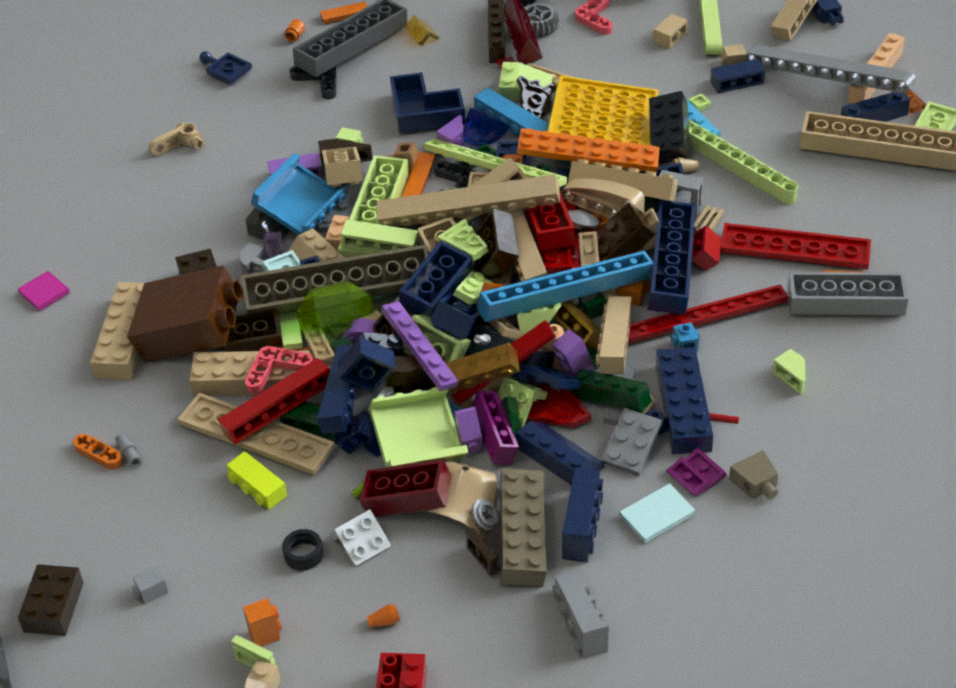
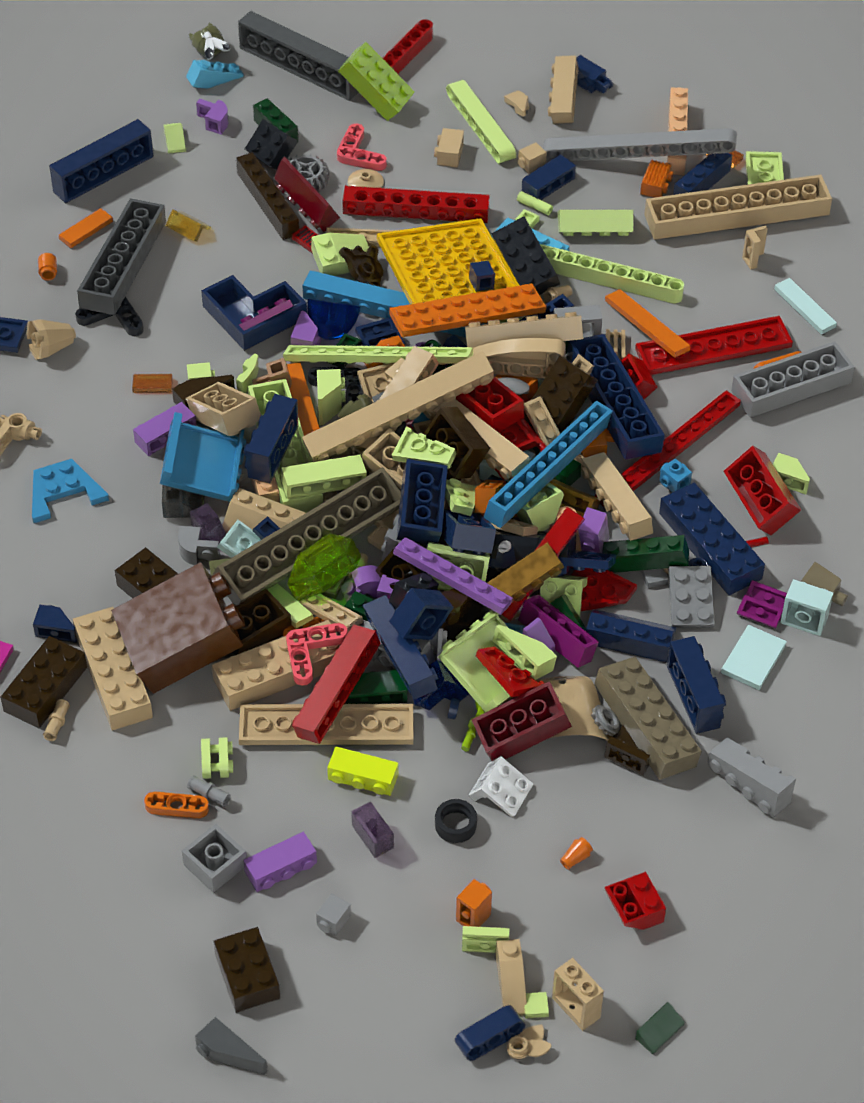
camera: 30 degrees left, 5 degrees up
none -> dark brown brick [0,636,87,729]
none -> tan cone [26,319,76,360]
none -> dark azure wing [32,459,109,523]
none -> dark blue slope [33,604,77,643]
none -> tan pin [43,699,70,741]
none -> clear orange tile [132,374,173,393]
none -> light grey brick [182,824,247,893]
none -> yellowish green brick [201,737,233,779]
none -> yellowish green slope [236,354,259,394]
none -> magenta plate [239,298,293,331]
none -> medium lavender brick [243,831,317,892]
none -> dark blue brick [244,394,299,483]
none -> yellowish green slope [317,369,345,425]
none -> red brick [342,186,490,223]
none -> tan dish [348,169,384,188]
none -> clear purple brick [351,801,394,858]
none -> dark blue tile [447,697,460,720]
none -> dark blue brick [469,261,495,292]
none -> red wing [475,646,545,697]
none -> yellowish green slope [493,624,557,680]
none -> tan slope [504,90,529,117]
none -> yellowish green piece [517,191,553,216]
none -> yellowish green slope [558,210,633,236]
none -> orange tile [605,289,690,358]
none -> orange brick [640,159,674,198]
none -> red brick [723,446,801,536]
none -> tan panel [742,226,768,270]
none -> light aqua tile [774,278,837,335]
none -> light aqua brick [780,579,834,636]

